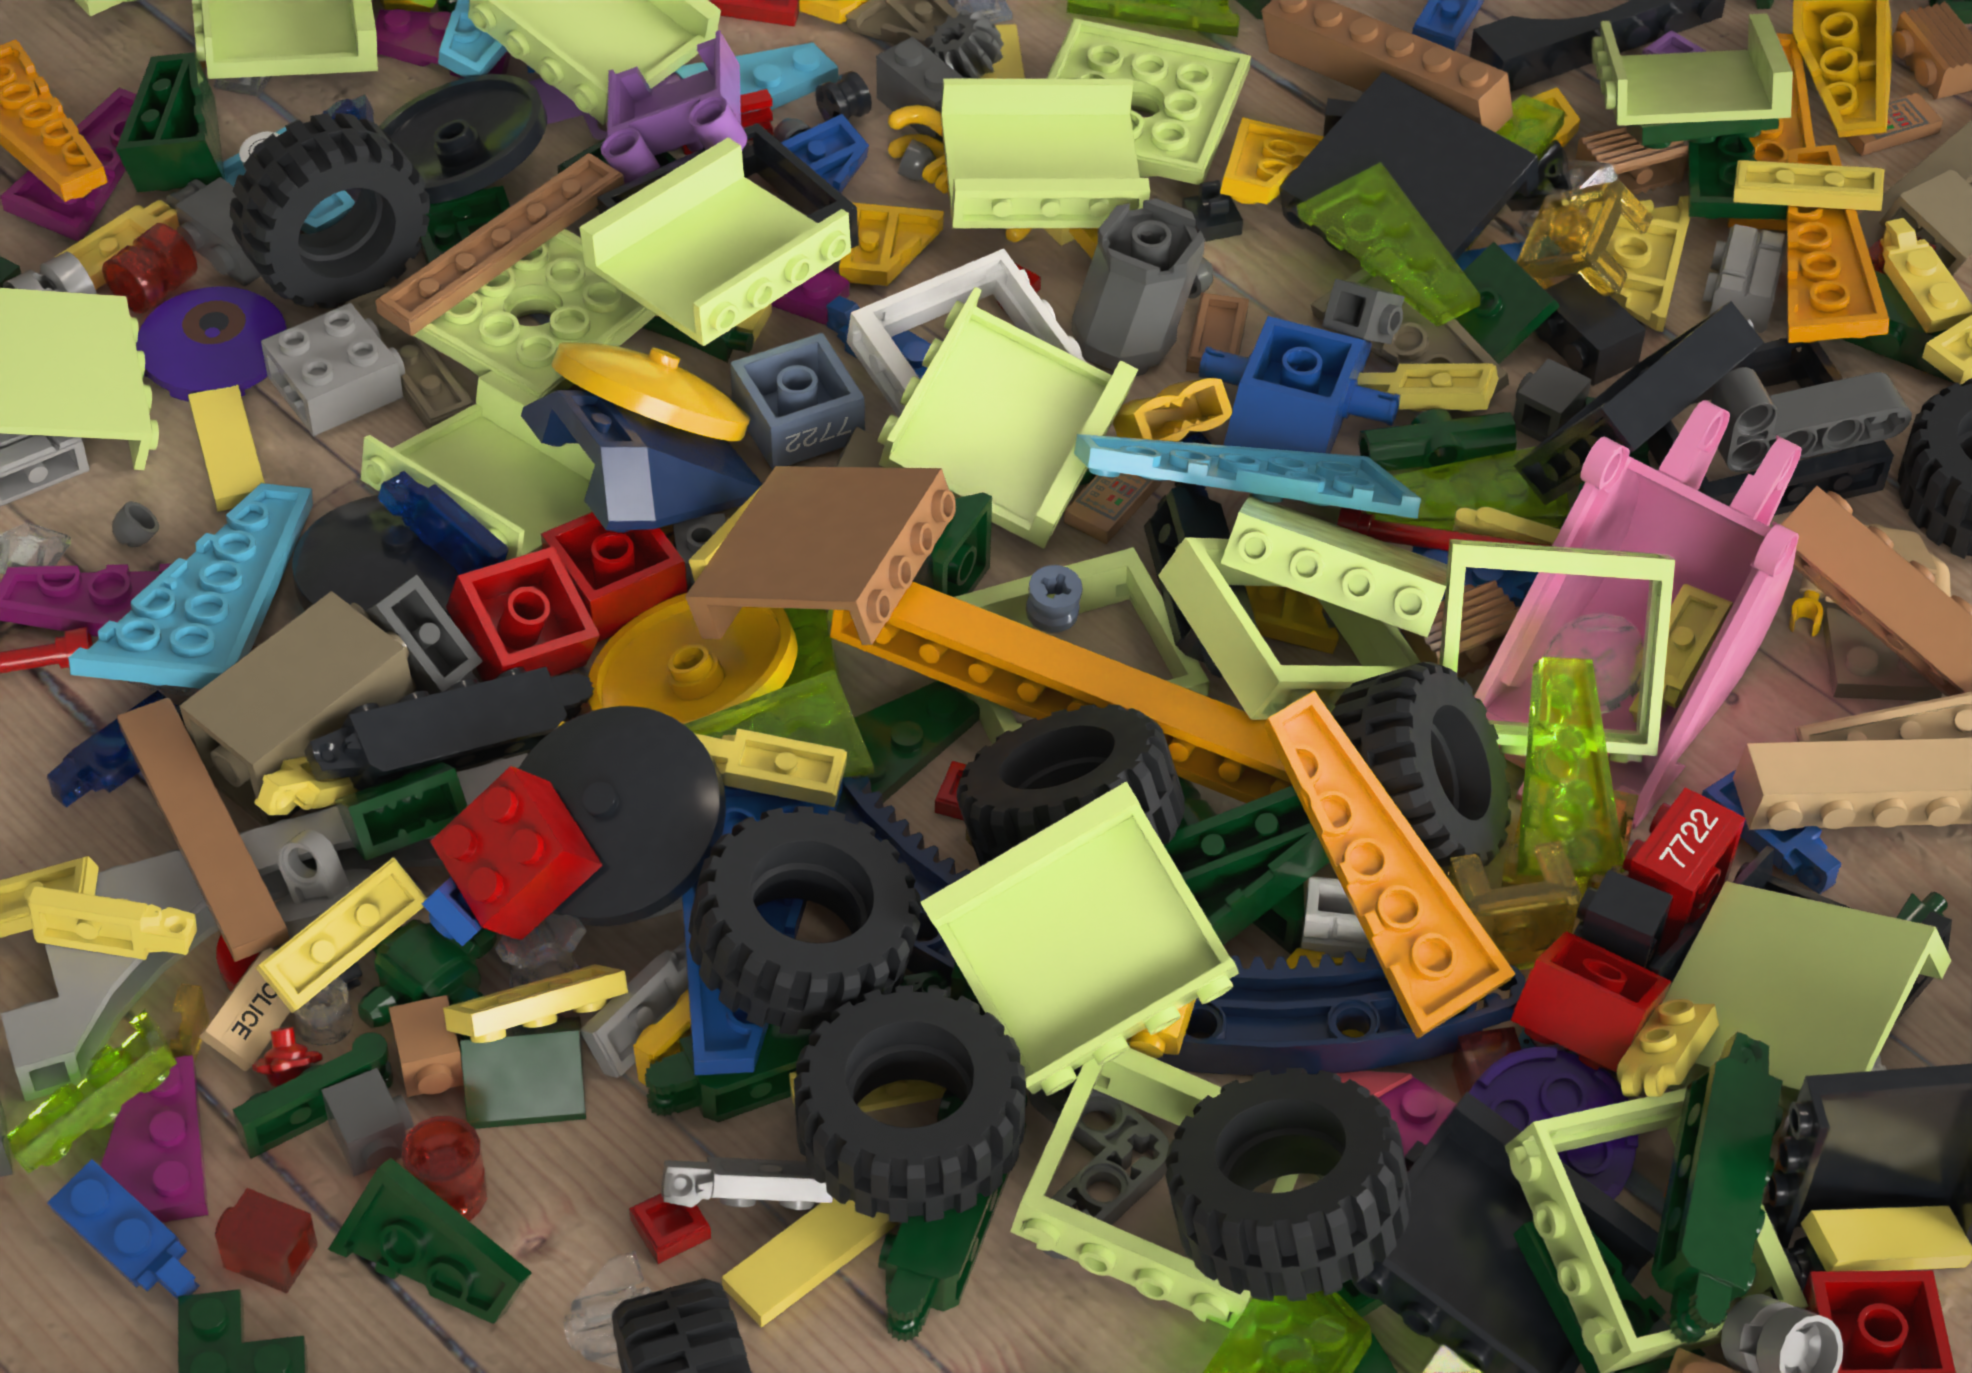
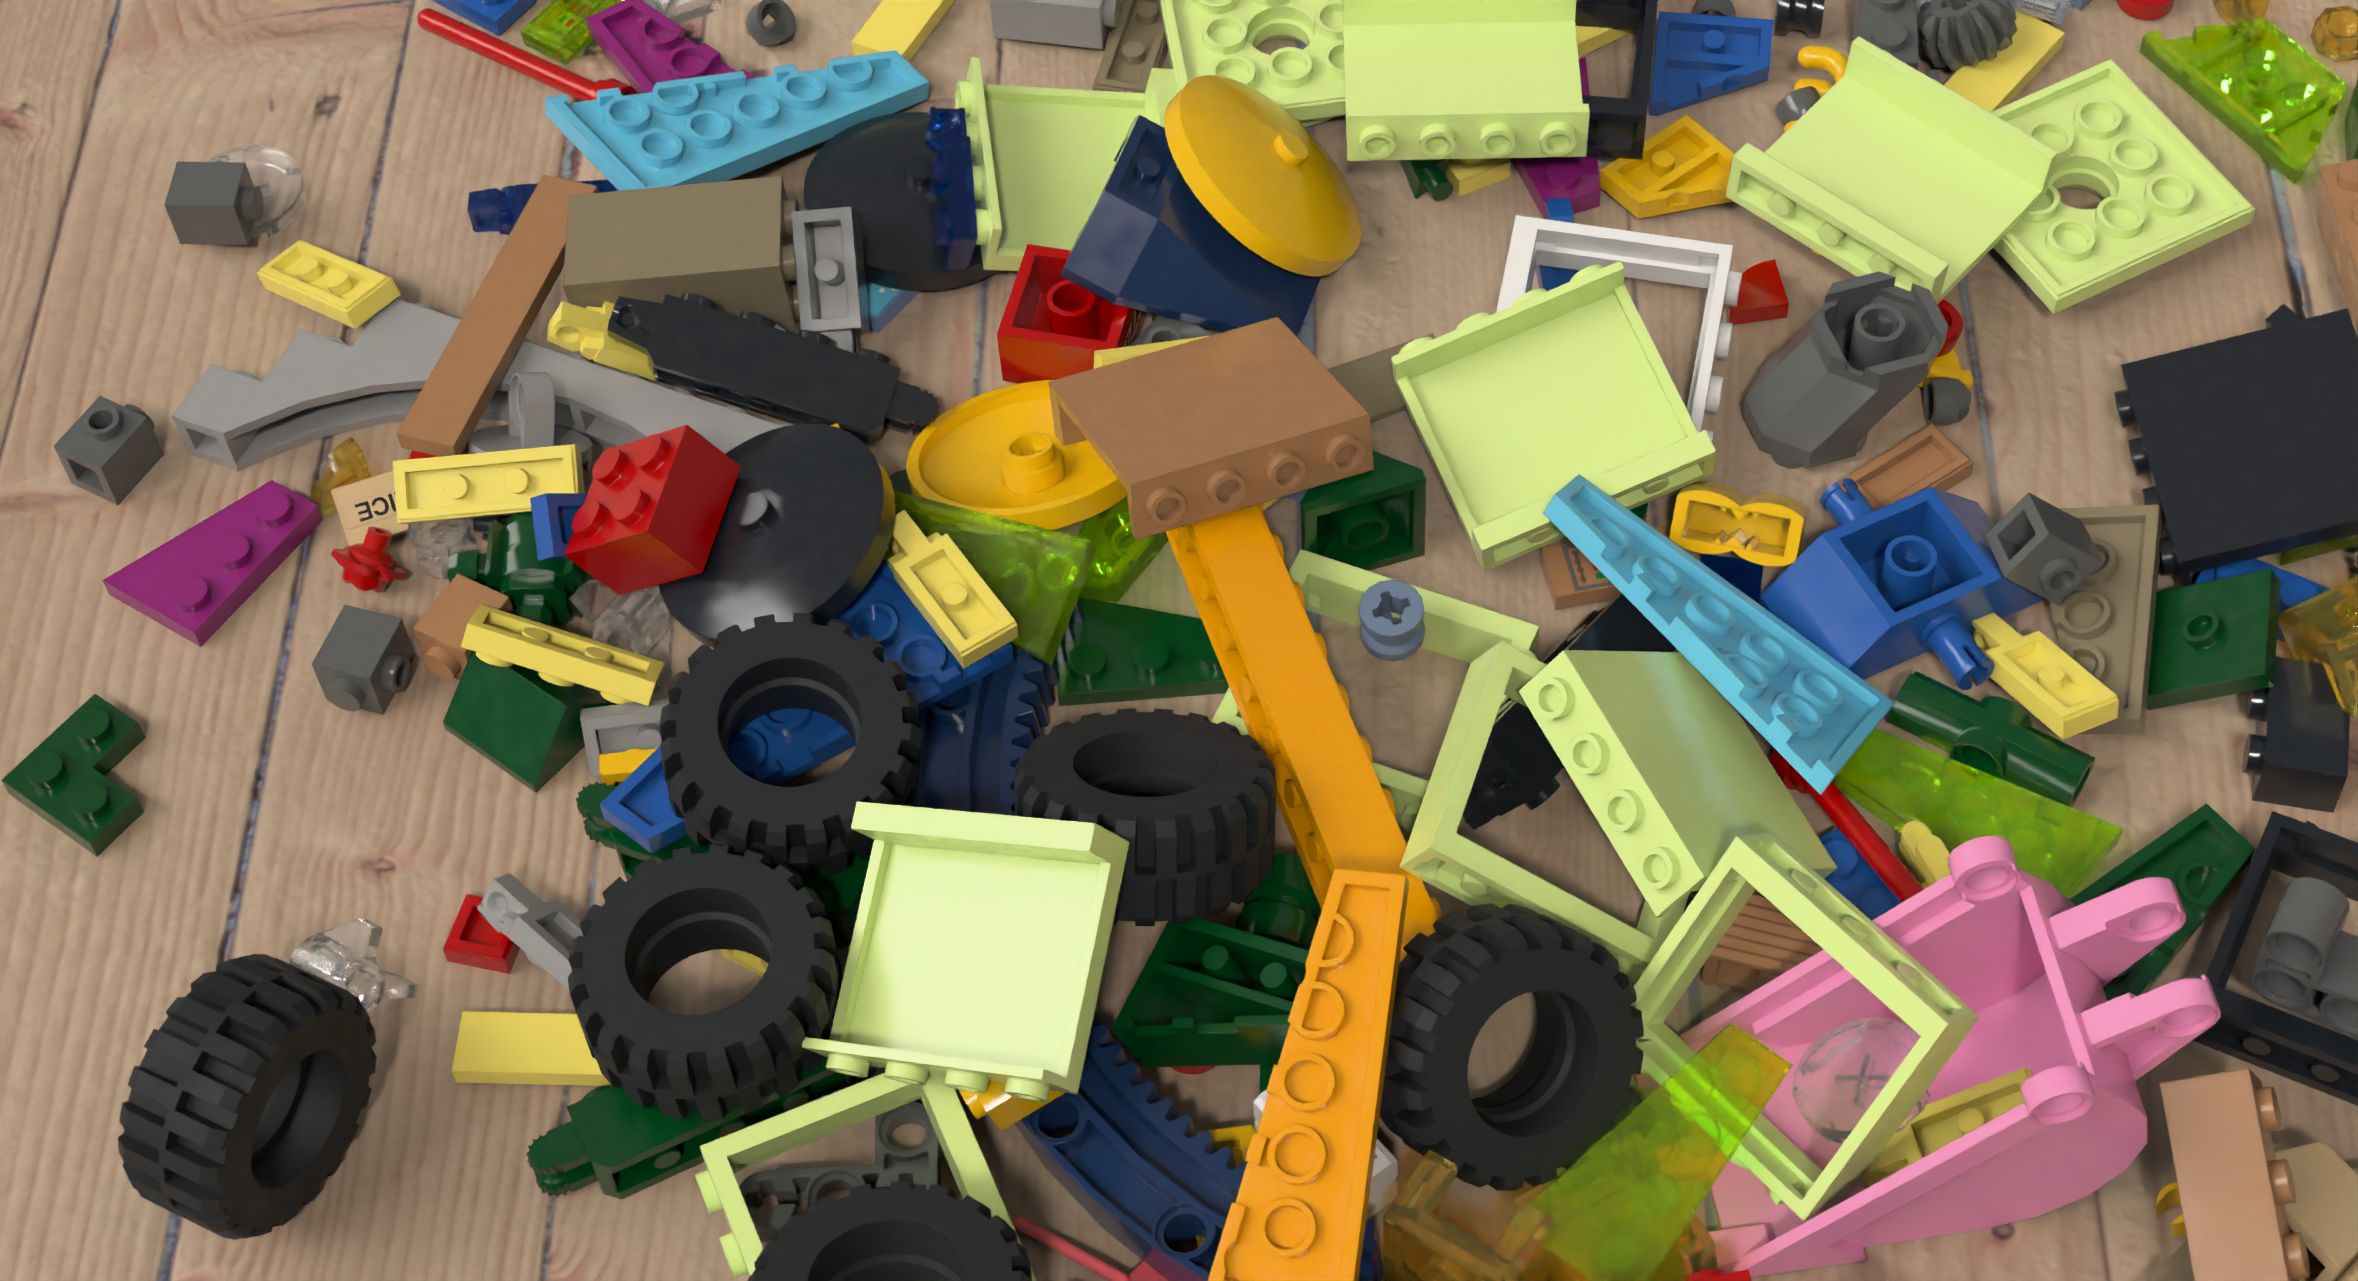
camera: 50 degrees right, 5 degrees up
clear neon green wing [7,1009,177,1174] -> none
light yellow hinge [27,886,197,960] -> none
blue hinge [47,1159,200,1300] -> none
clear red brick [215,1188,318,1294] -> none
dark green plate [232,1032,394,1159] -> none
dark green wing [328,1158,532,1324] -> none
dark green brick [335,761,468,861] -> none
clear red wheel [402,1116,488,1221] -> none
red brick [446,546,600,682] -> none
sand blue brick [730,332,865,470] -> none
black tile [1182,180,1243,242] -> none
yellow wing [1220,117,1324,205] -> none
clear neon green wing [1297,162,1480,327] -> none
black window [1513,301,1764,506] -> none
dark grey brick [1513,358,1592,442] -> none

